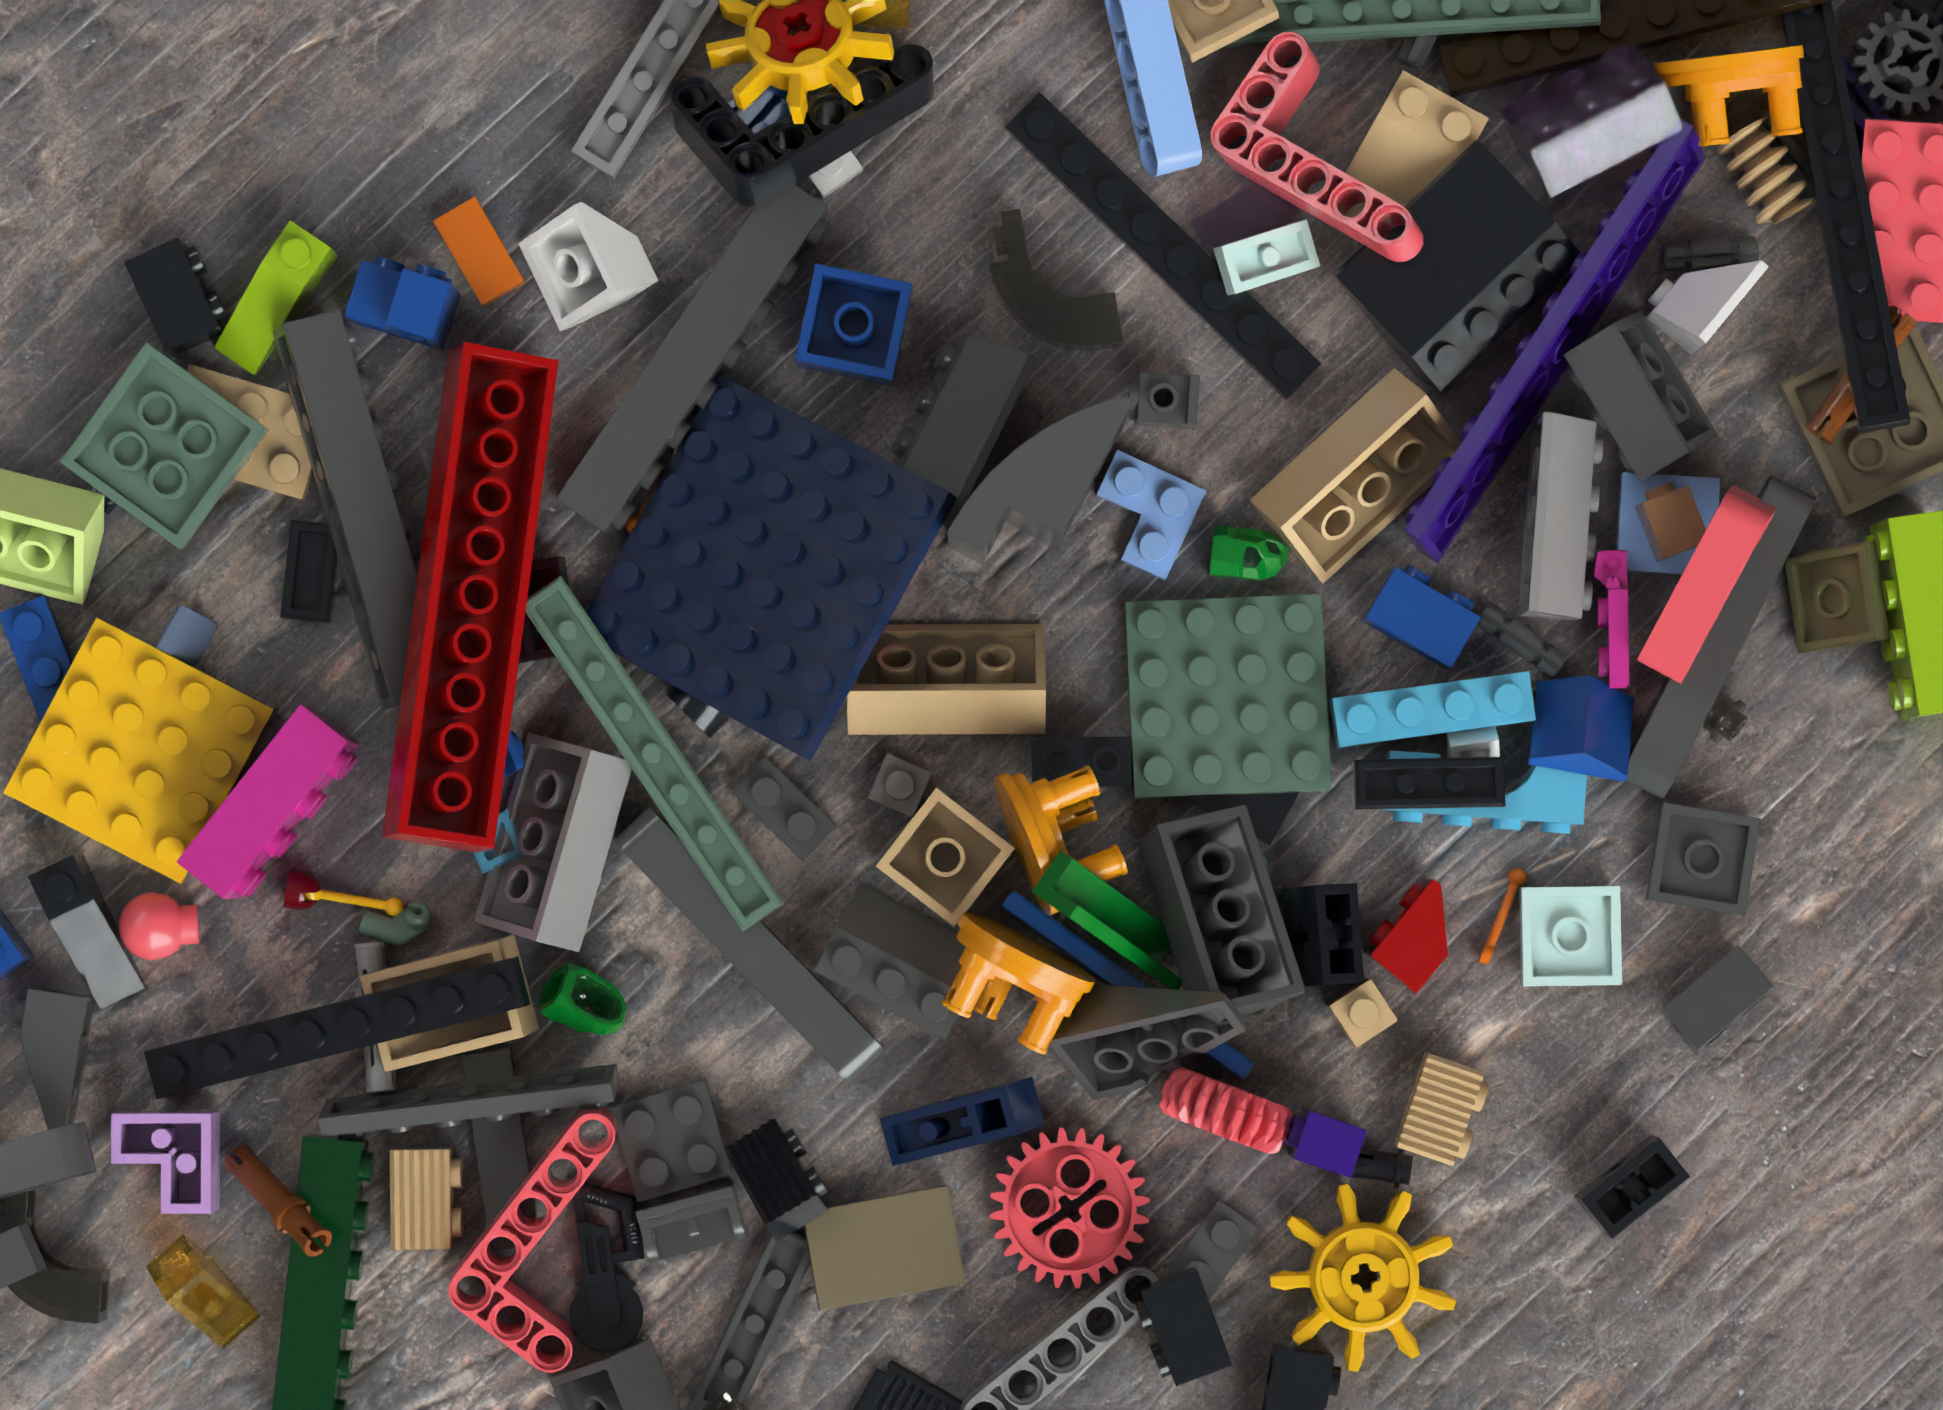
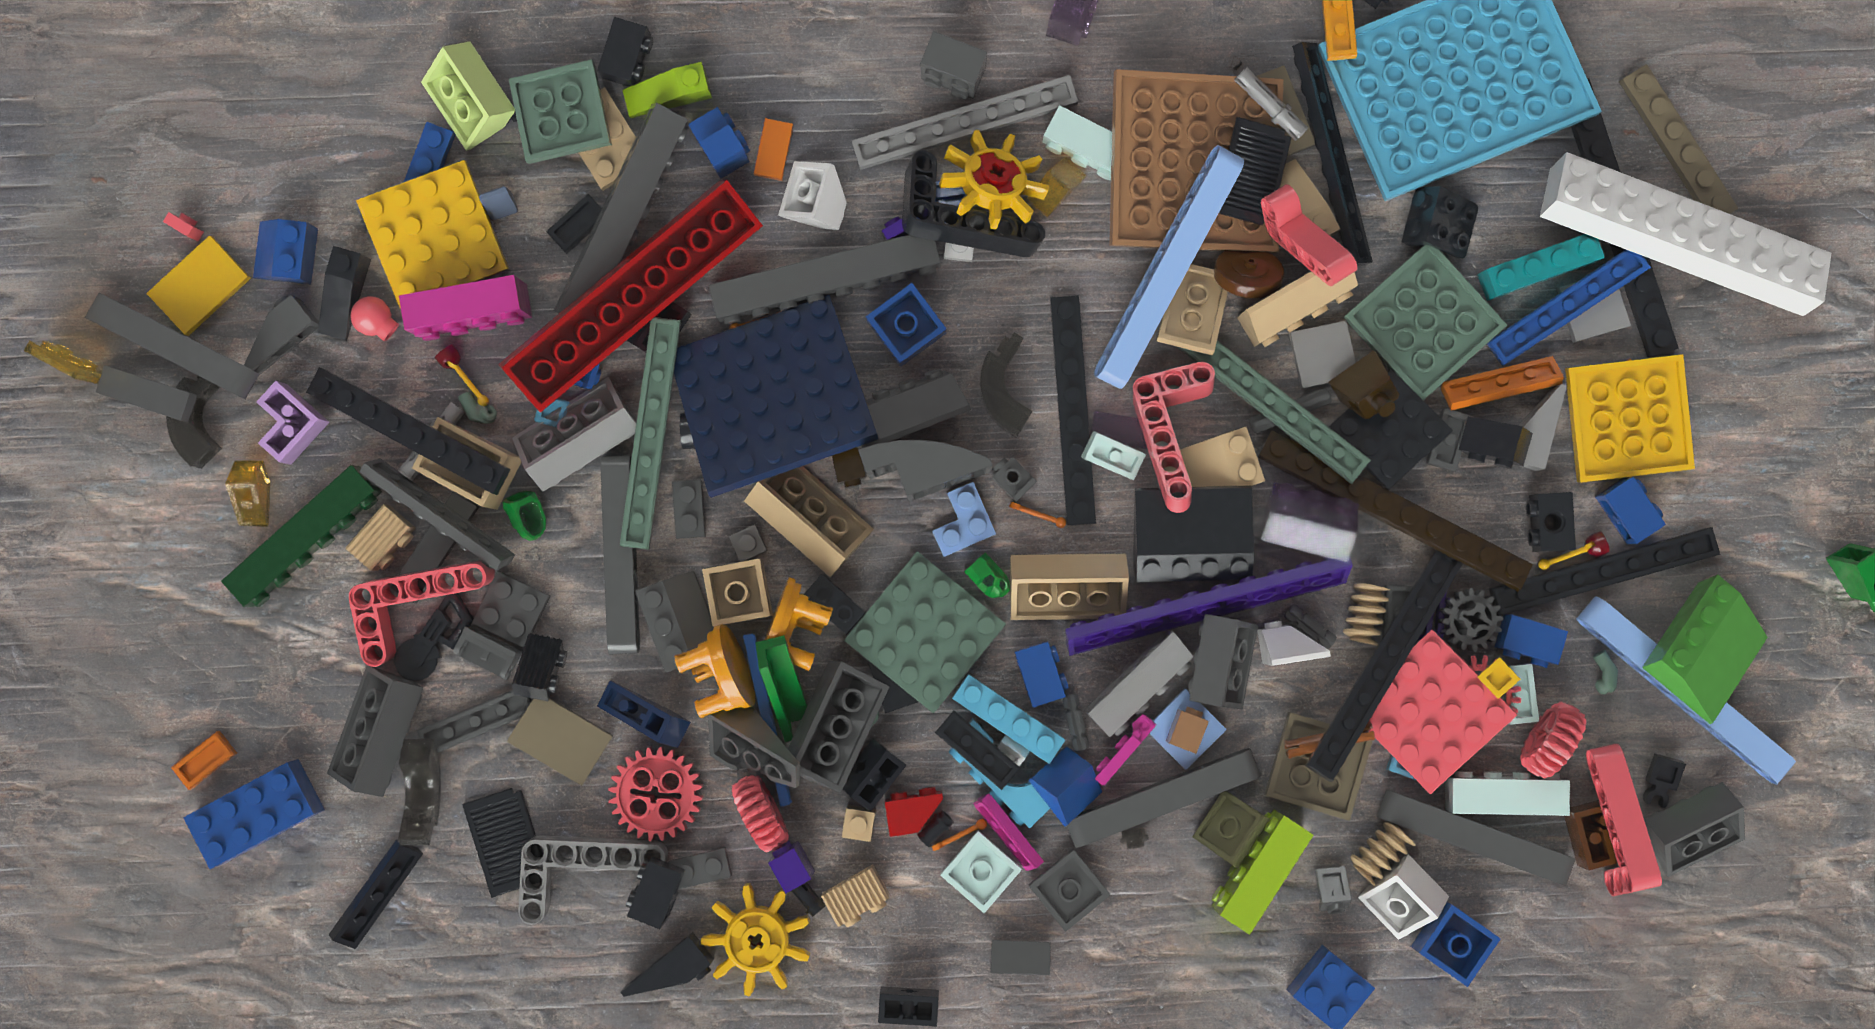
camera: 45 degrees right, 0 degrees up
dark orange pin [224,1145,332,1257] -> none
coral beam [1637,485,1777,684] -> none
light orange piece [1653,45,1804,147] -> none
none -> dark brown brick [832,447,867,488]
none -> dark purple plate [882,216,907,241]
none -> black pin [917,810,954,847]
none -> dark pink tile [973,793,1044,871]
none -> orange hinge [1009,502,1067,528]

